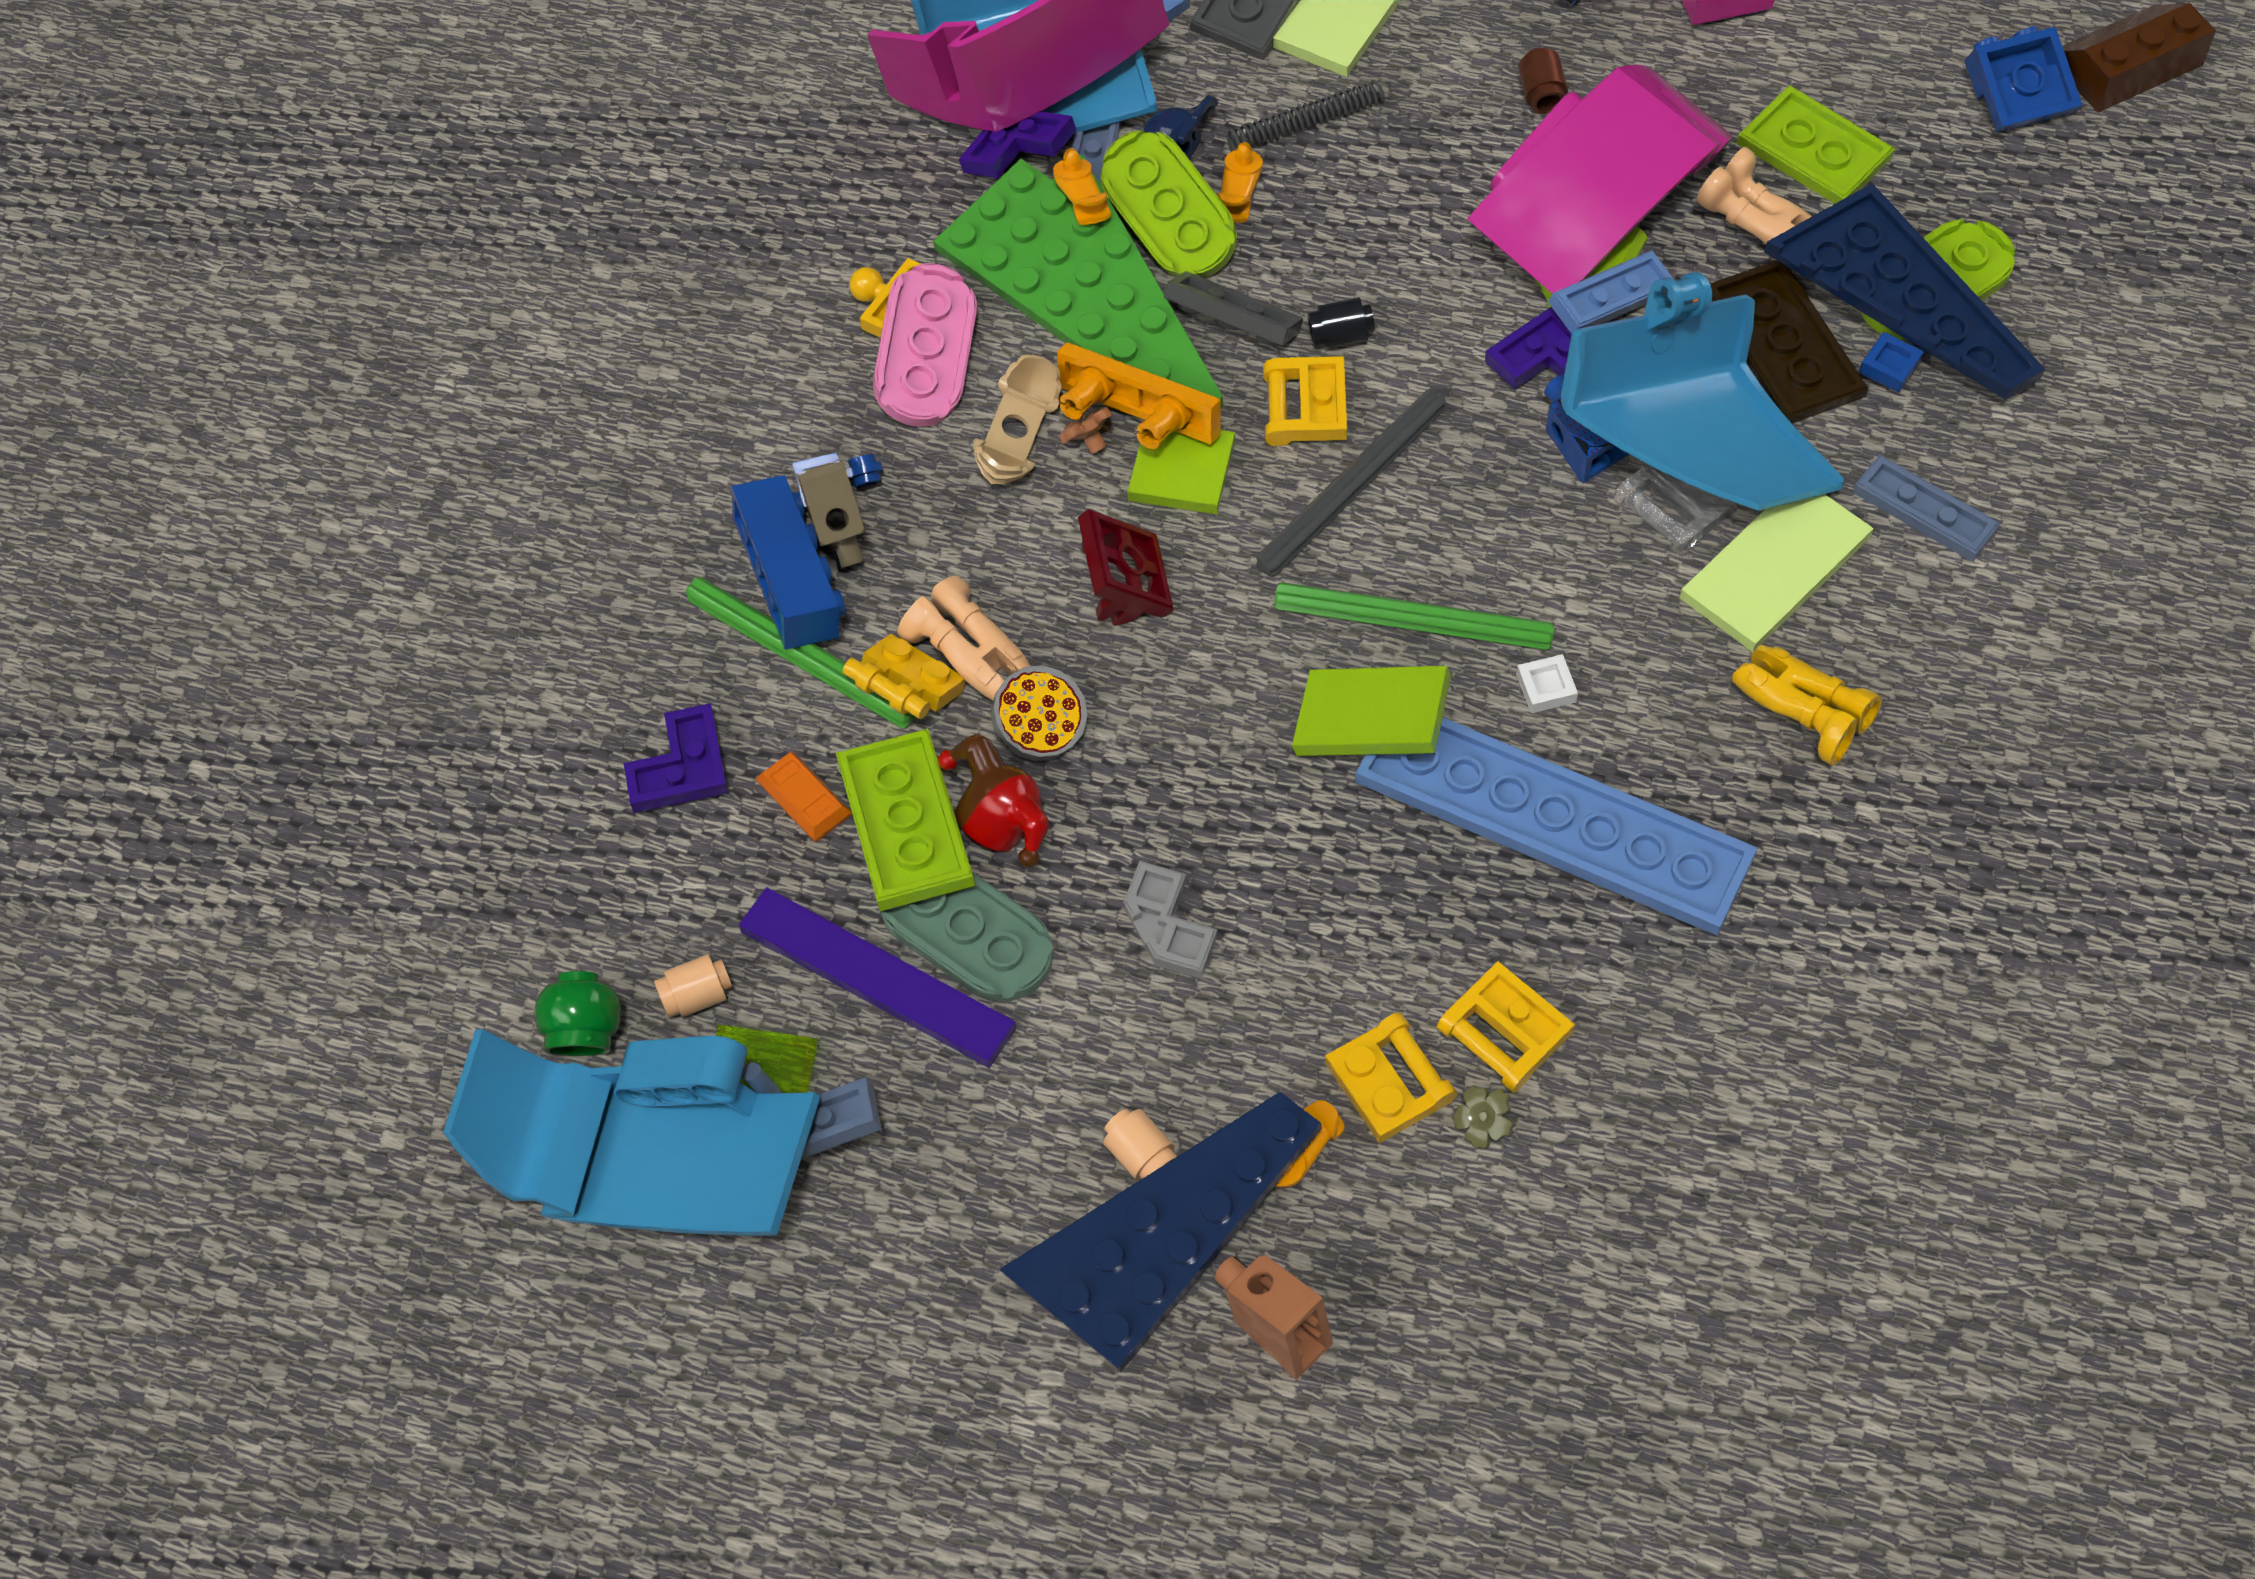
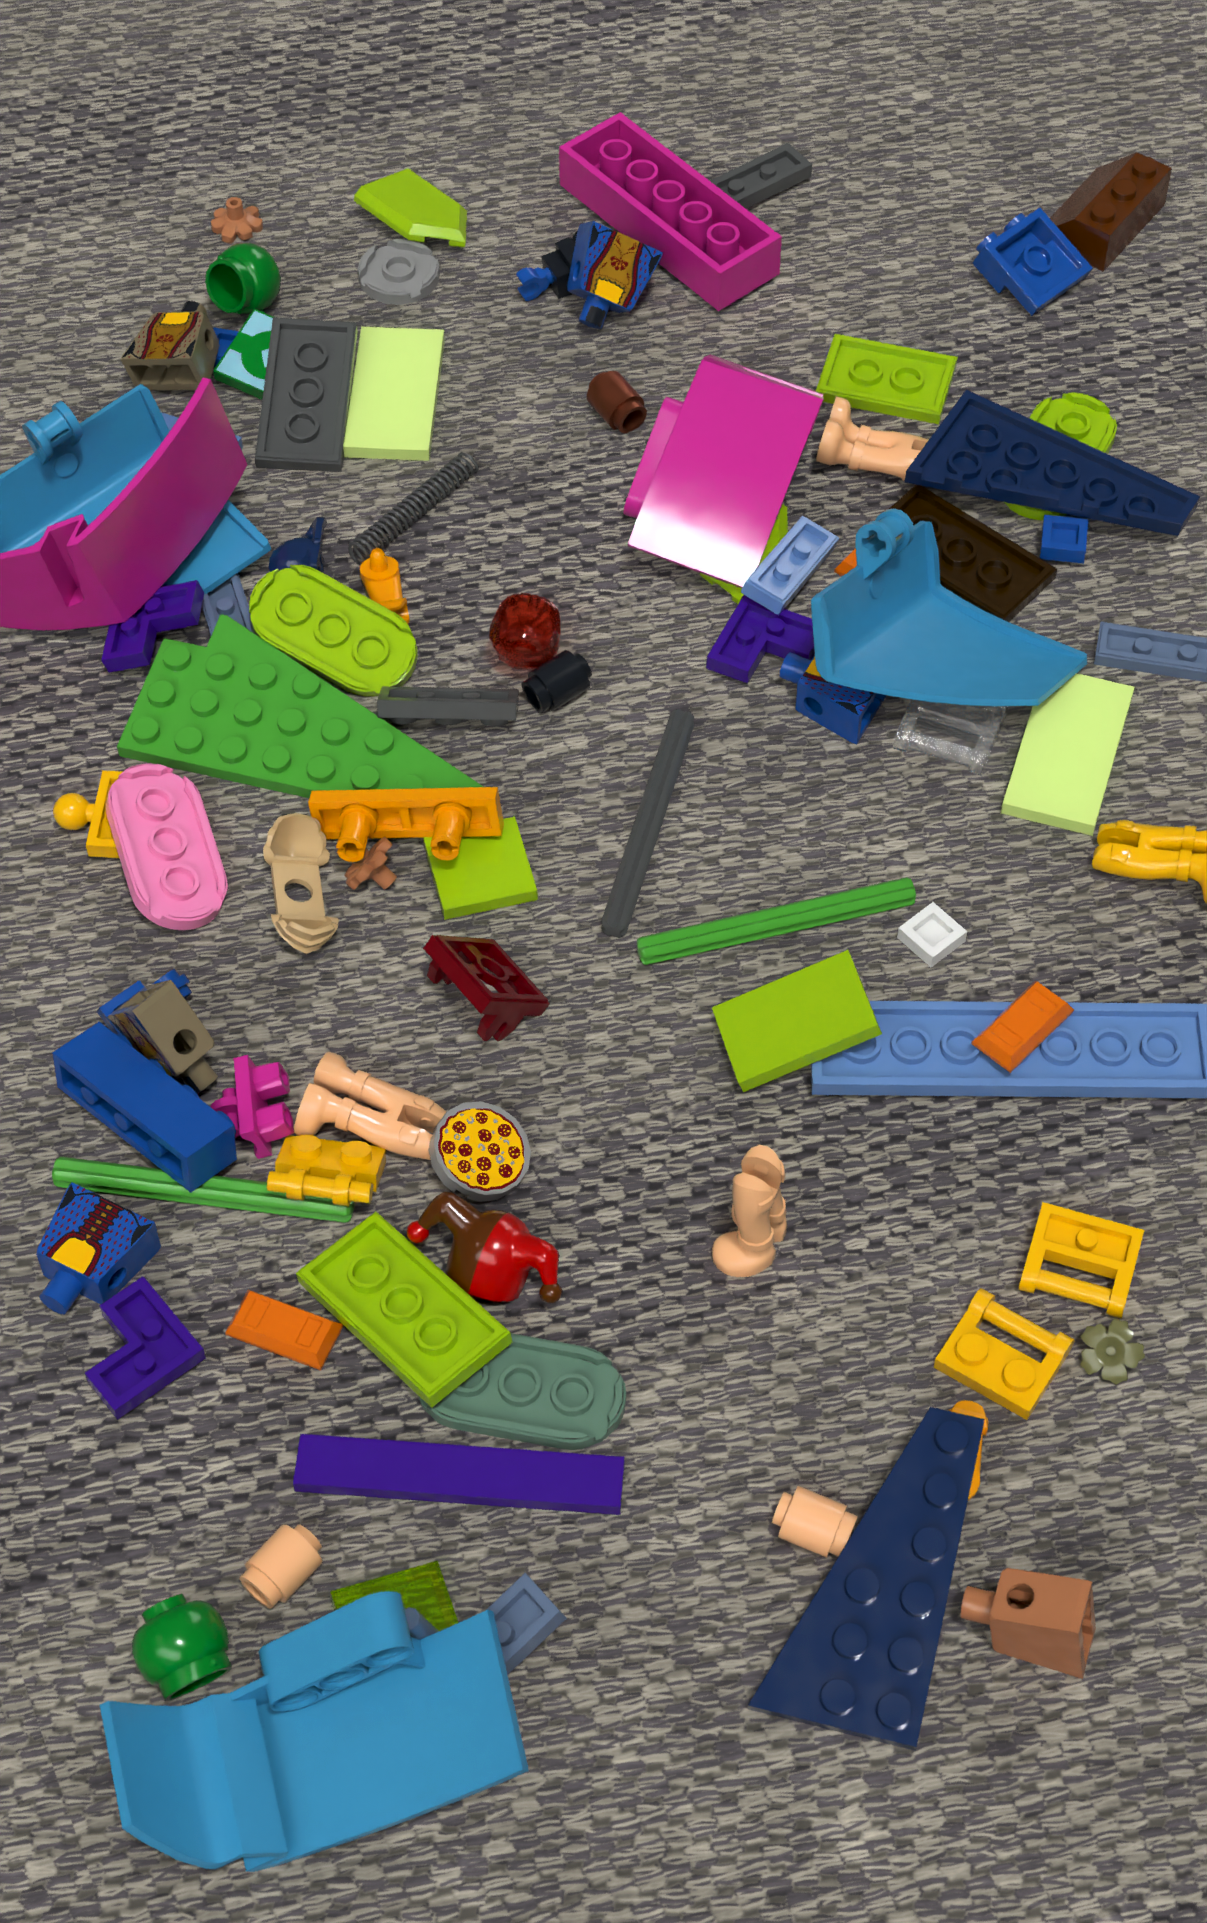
camera: 30 degrees left, 5 degrees down
light orange piece [1053,148,1111,225] -> none
light grey tile [1123,861,1218,979] -> none
yellow plate [1263,356,1347,446] -> none
none -> blue torso [36,1182,161,1314]
none -> dark pink hips [210,1055,294,1159]
none -> clear red hair [489,593,561,670]
none -> light nougat piece [712,1145,787,1277]
none -> orange tile [971,981,1074,1073]

